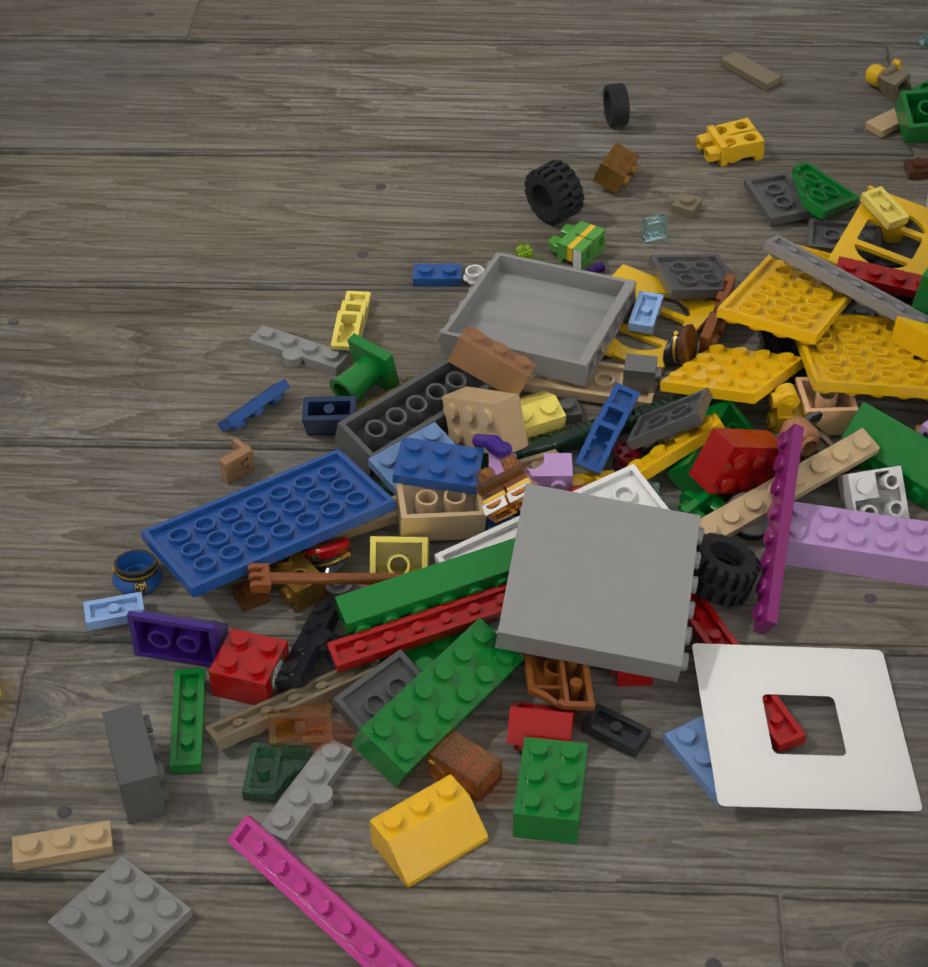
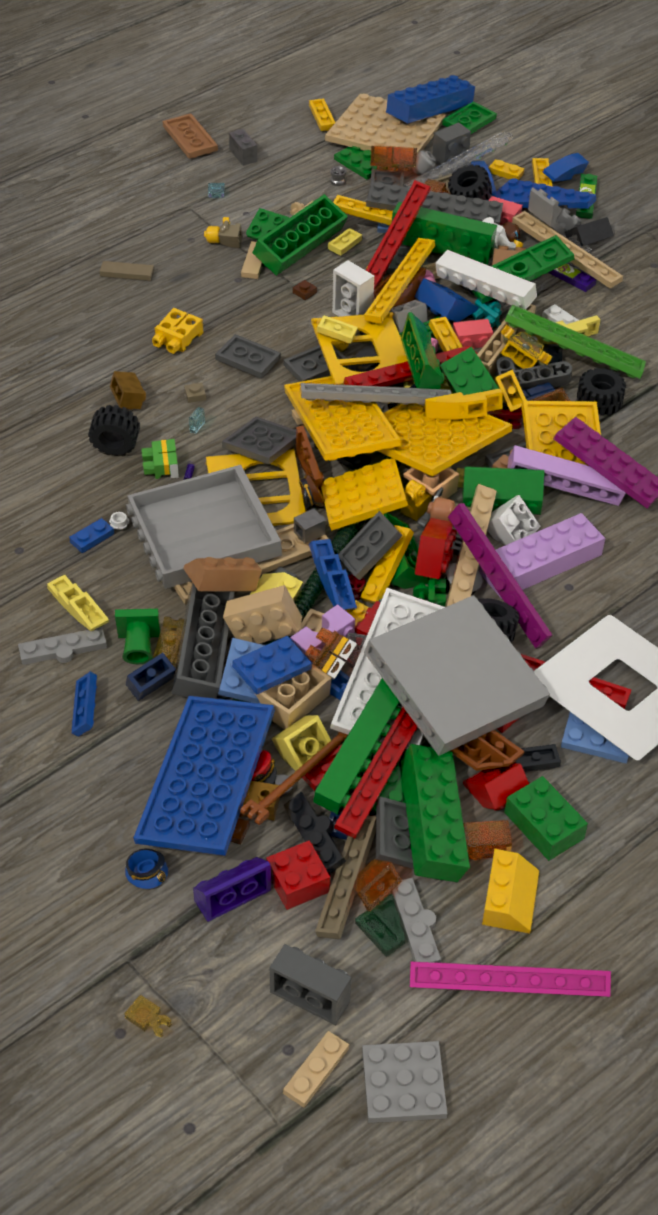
camera: 45 degrees left, 5 degrees up
light blue plate [83,592,145,631] -> none
green plate [169,668,206,774] -> none
medium nougat bracket [219,438,254,485] -> none
dark purple arm [472,434,512,459] -> none
clear neon green plate [514,239,534,259] -> none
black tyre [603,83,630,127] -> none
light blue plate [628,291,664,334] -> none
green plate [791,161,861,219] -> none

